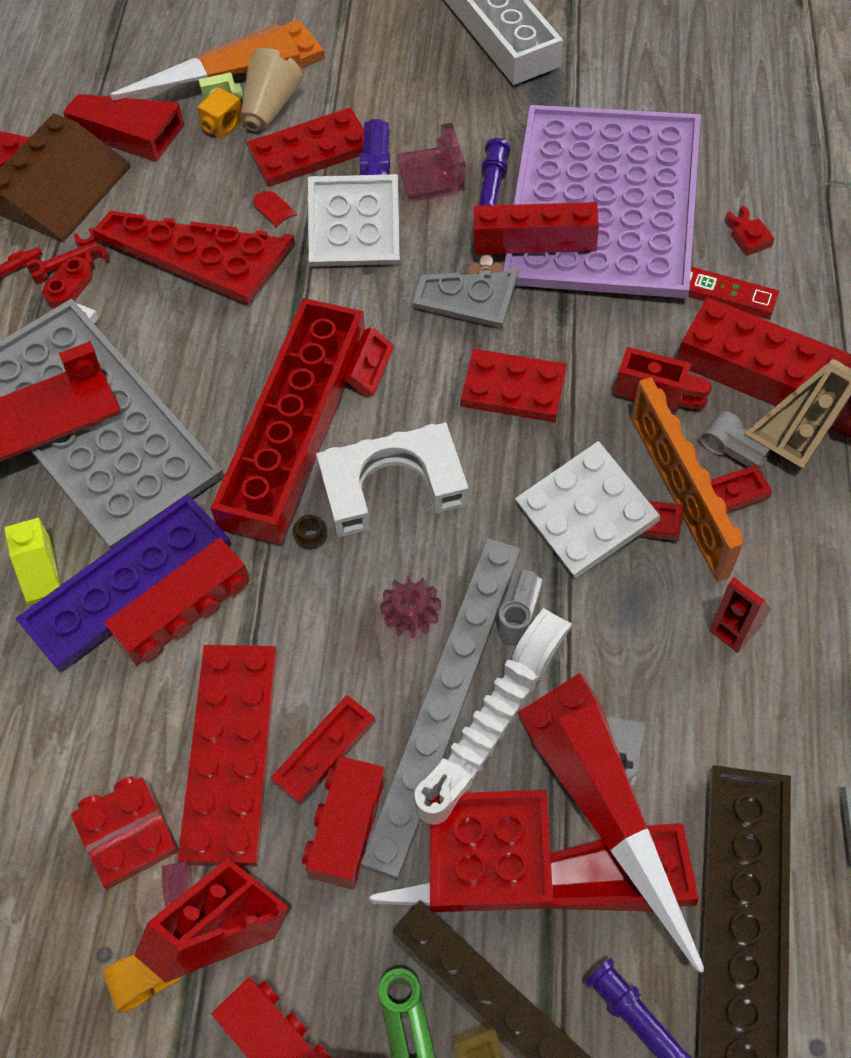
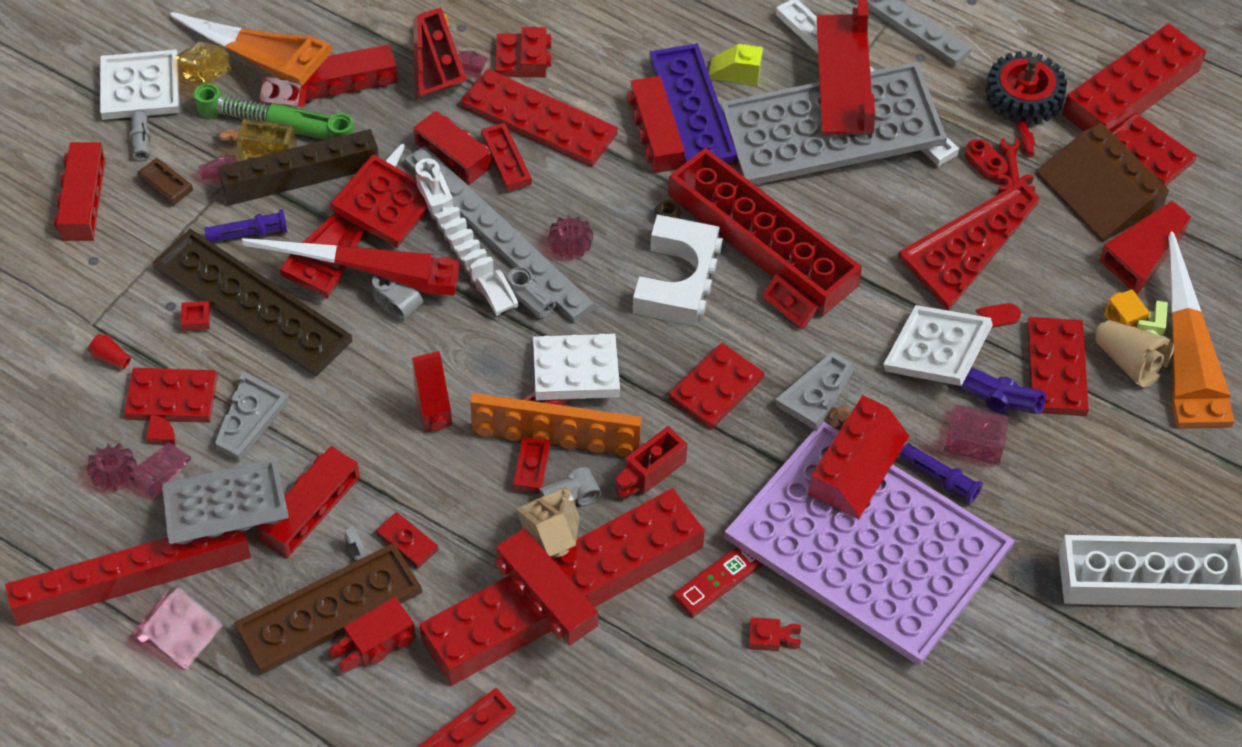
camera: 115 degrees right, 5 degrees down
none -> red plate [181,301,210,331]

